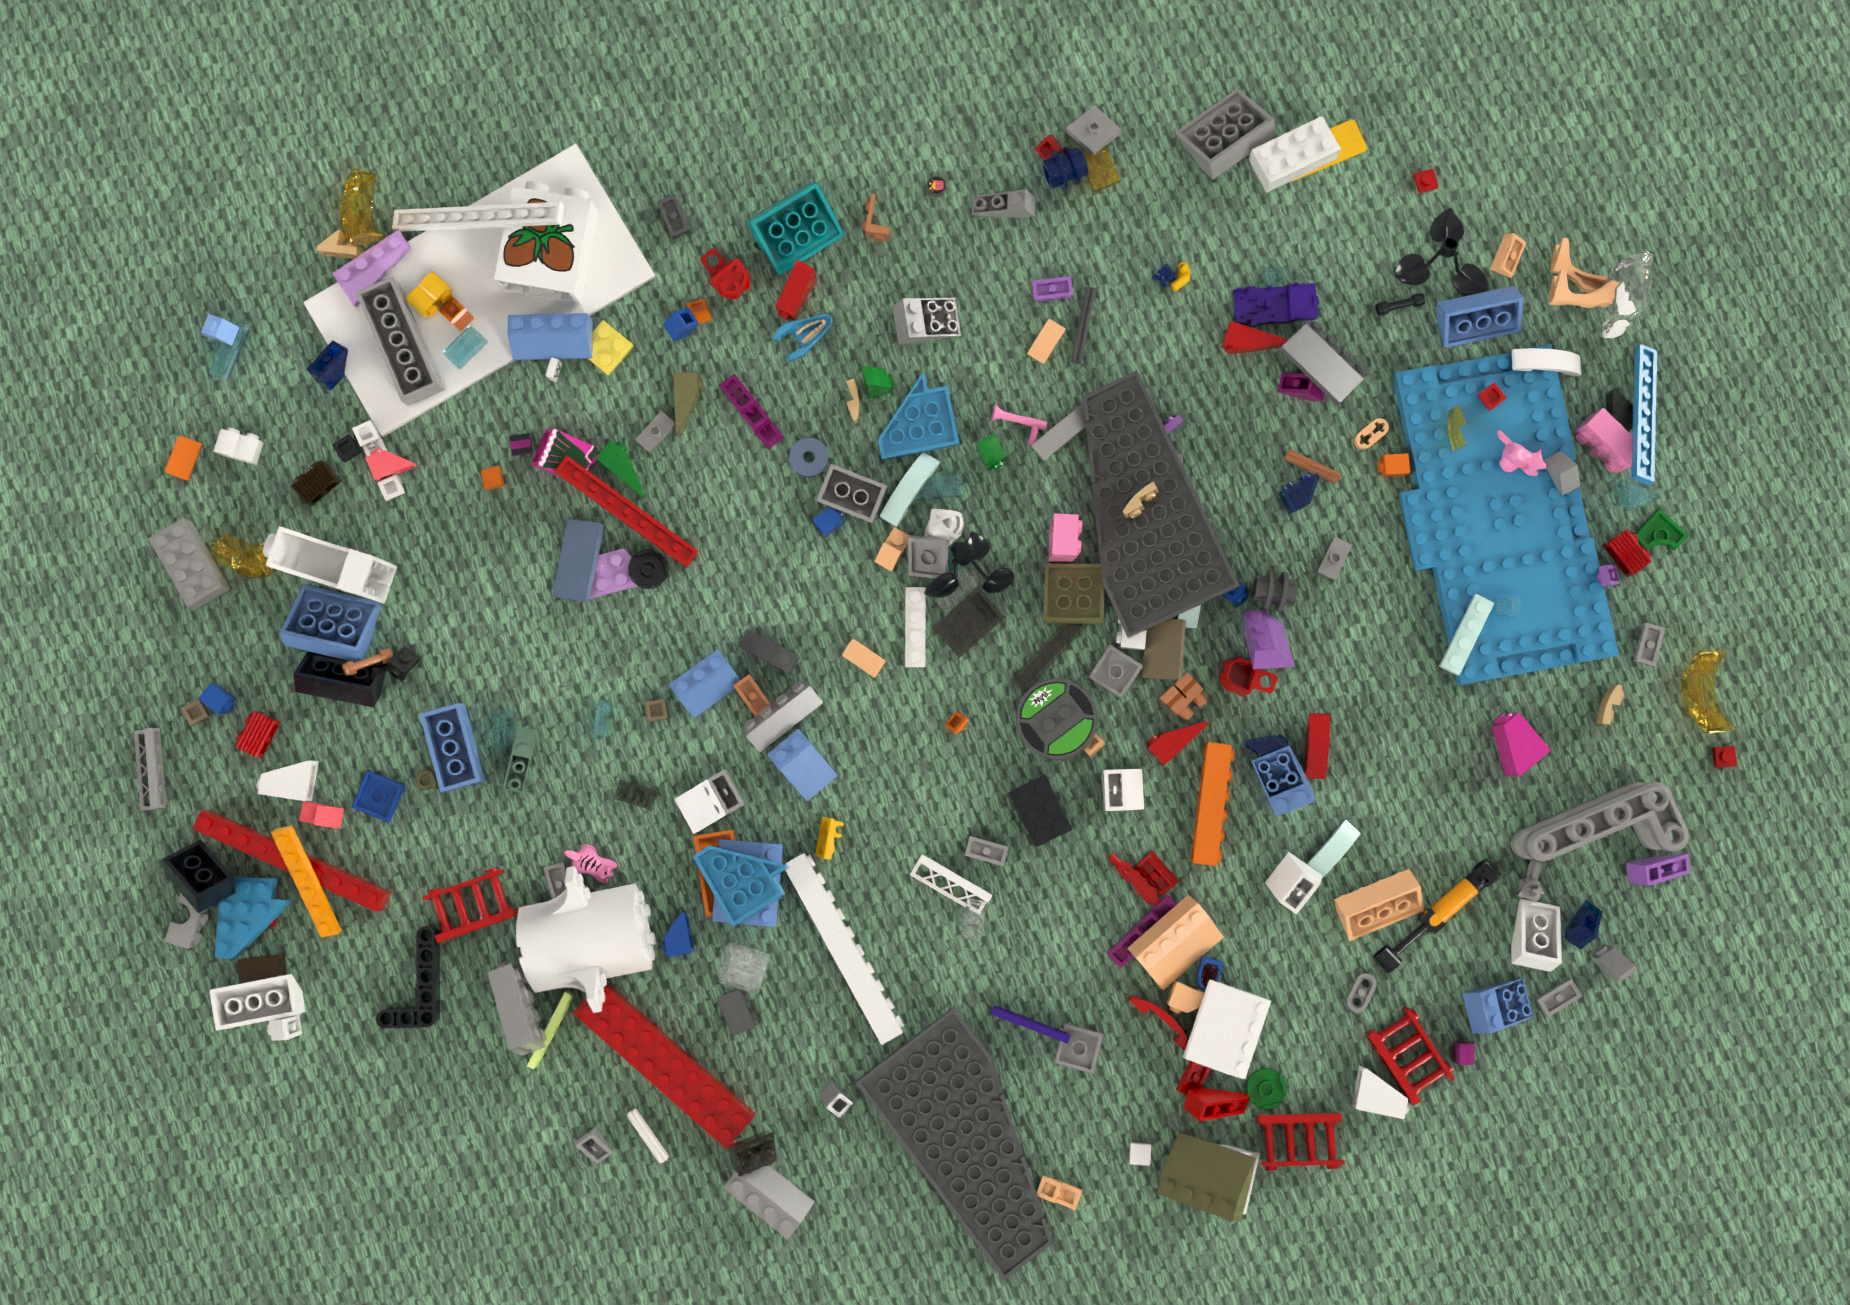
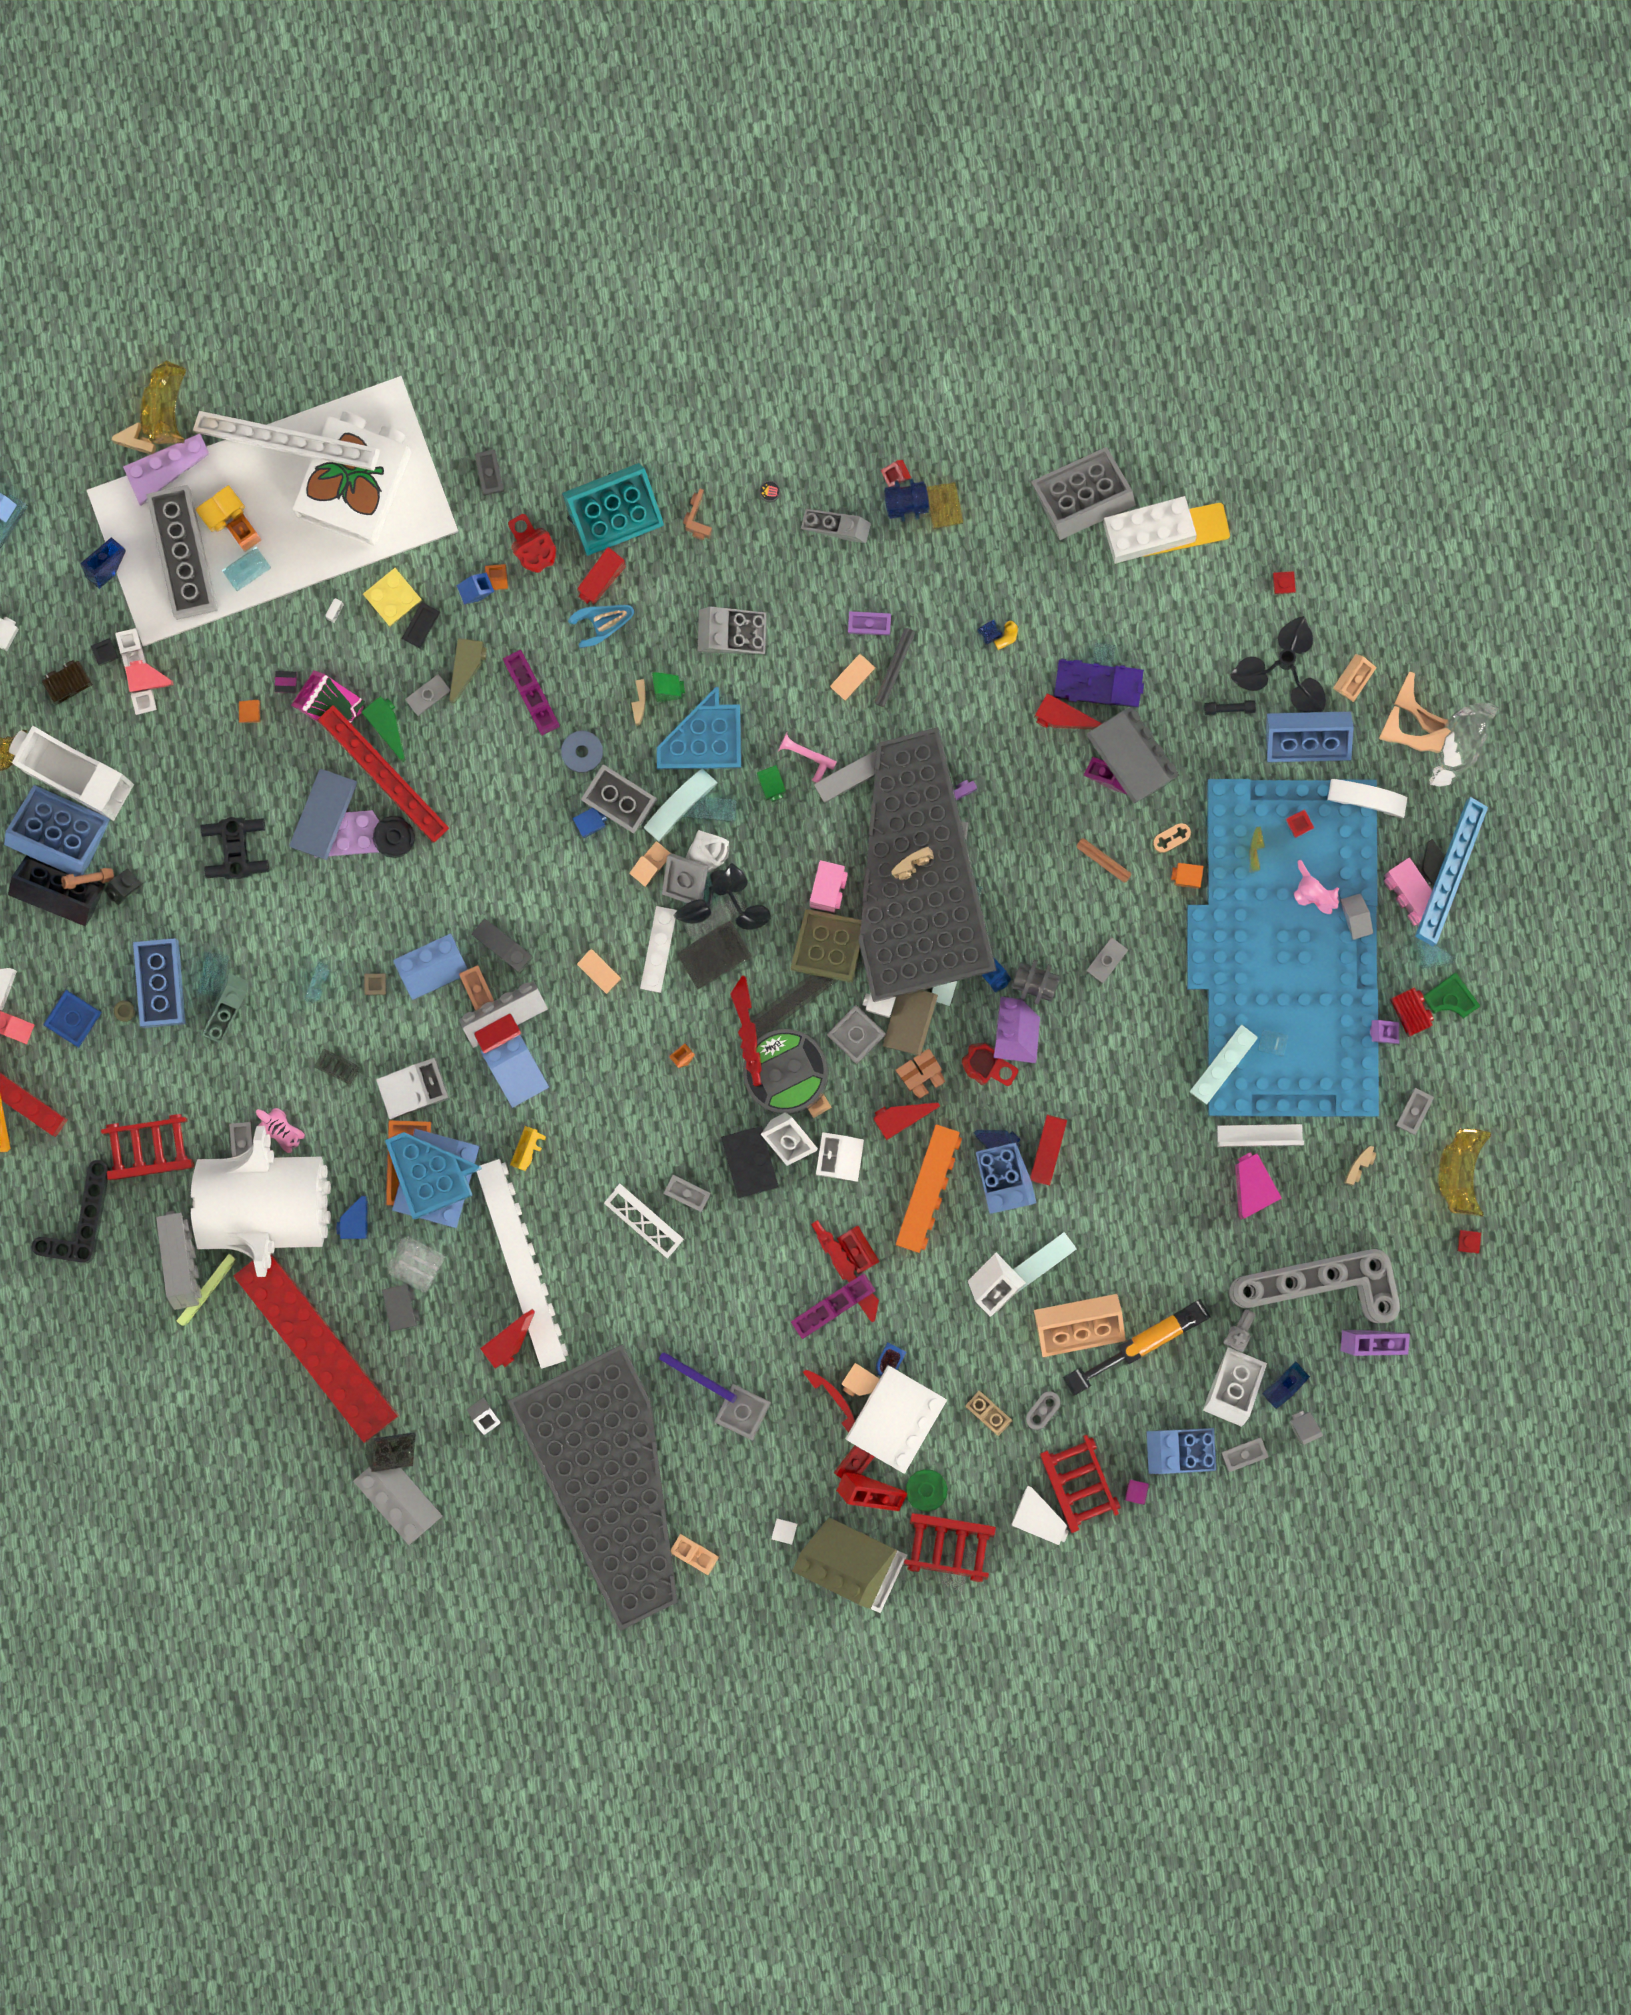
camera: 10 degrees right, 0 degrees up
medium blue slope [508,313,593,360] -> none
light grey slope [574,1126,614,1164] -> none
white axle [627,1108,669,1164] -> none
clear slope [961,898,987,942] -> none
light grey plate [1066,105,1122,156] -> none
light nougat slope [1127,894,1224,990] -> none
clear blue slope [1278,473,1319,514] -> none
none -> black piece [200,817,269,880]
none -> black tile [402,602,440,649]
none -> red slope [474,1014,521,1053]
none -> red slope [480,1309,535,1369]
none -> red sword [730,975,762,1086]
none -> white slope [761,1113,818,1166]
none -> tan slope [965,1391,1012,1436]
none -> white panel [1217,1124,1304,1147]

